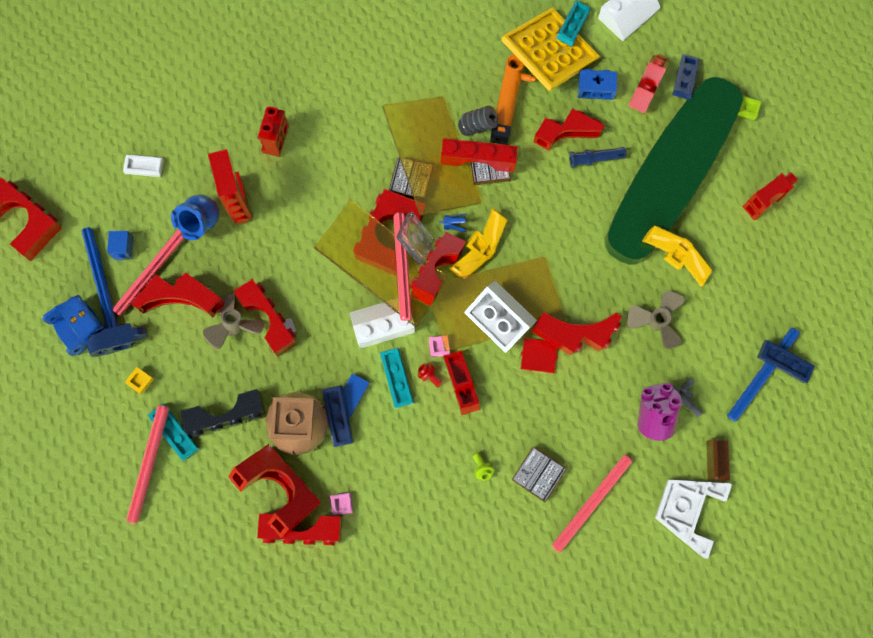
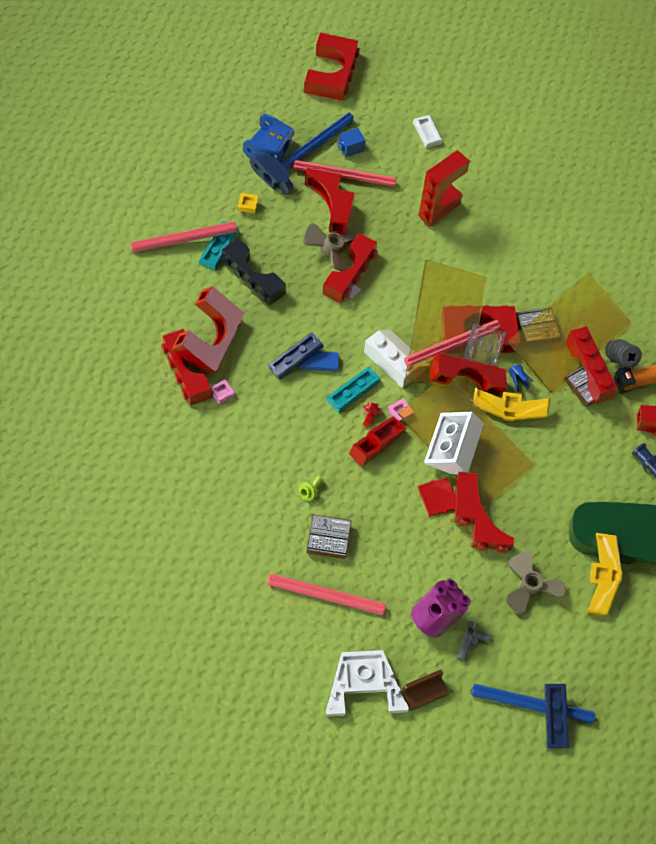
camera: 60 degrees right, 15 degrees down
blue tile [171,194,219,240] -> none
red hips [257,106,289,157] -> none
medium nougat plate [265,391,329,455] -> none

